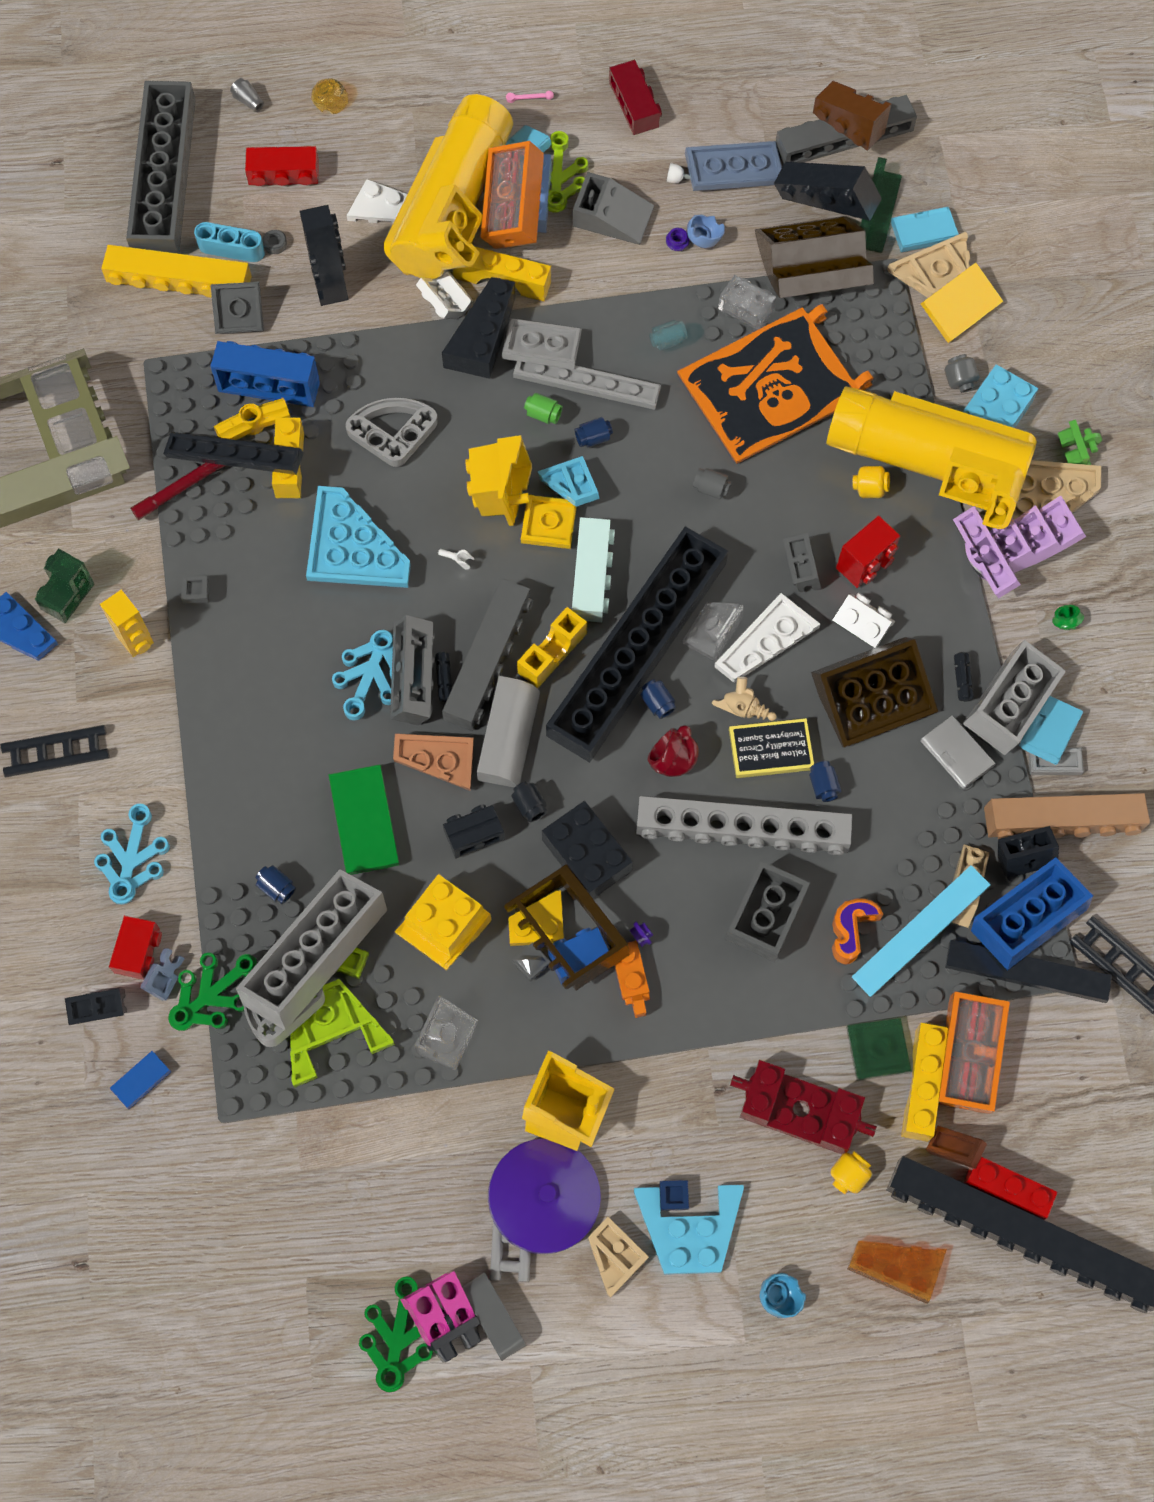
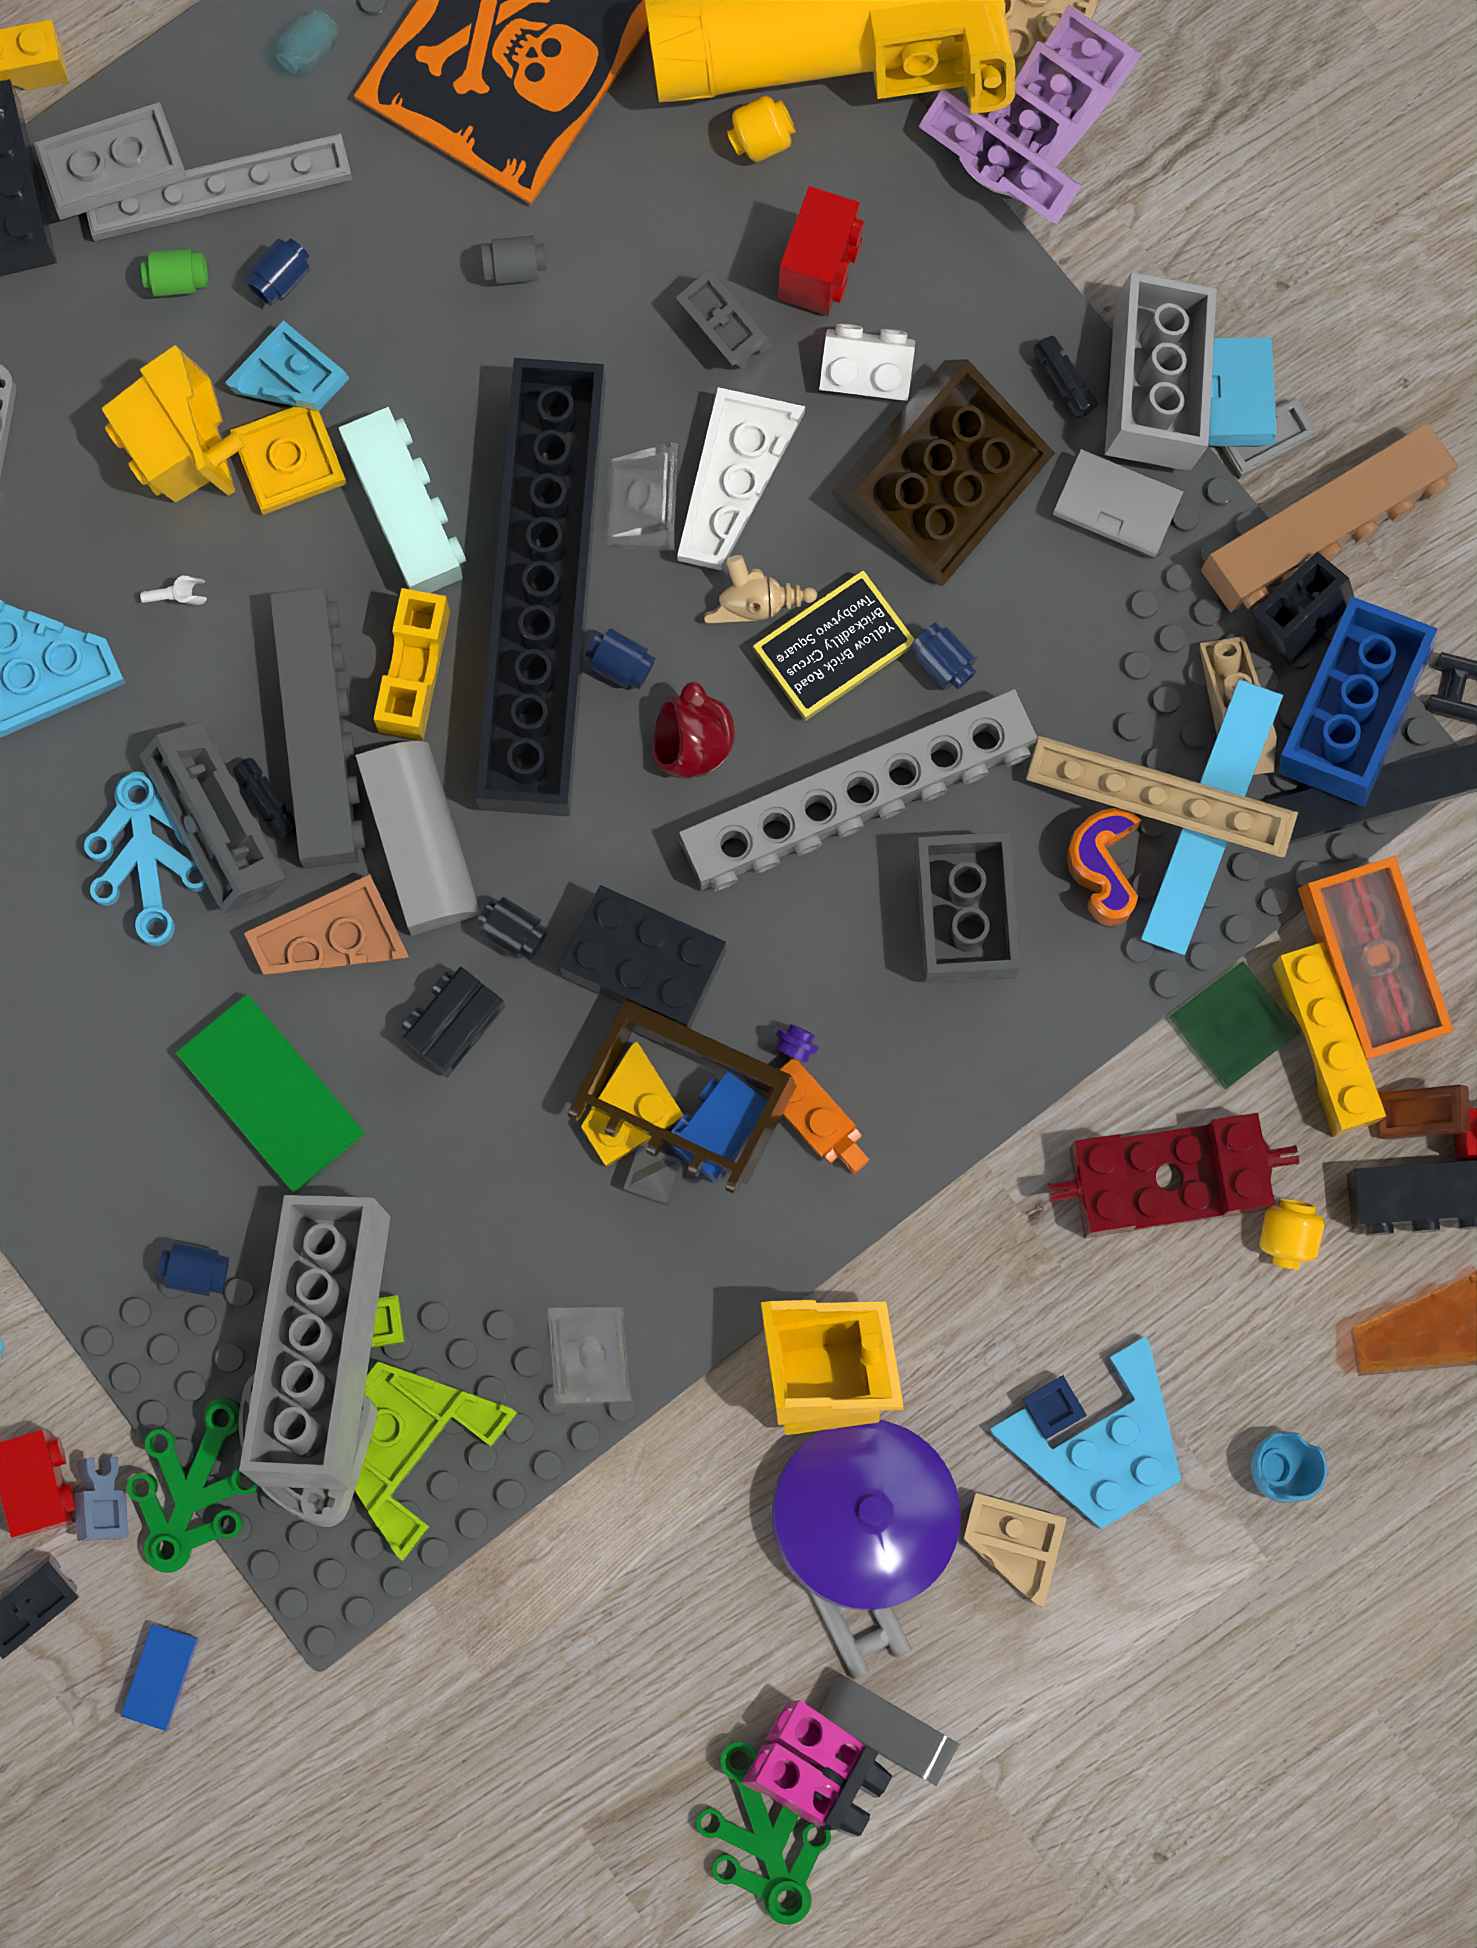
camera: 30 degrees left, 10 degrees up
yellow piece [395,874,492,970] -> none
green hat [1052,605,1084,630] -> none
none -> tan tile [1026,736,1298,857]

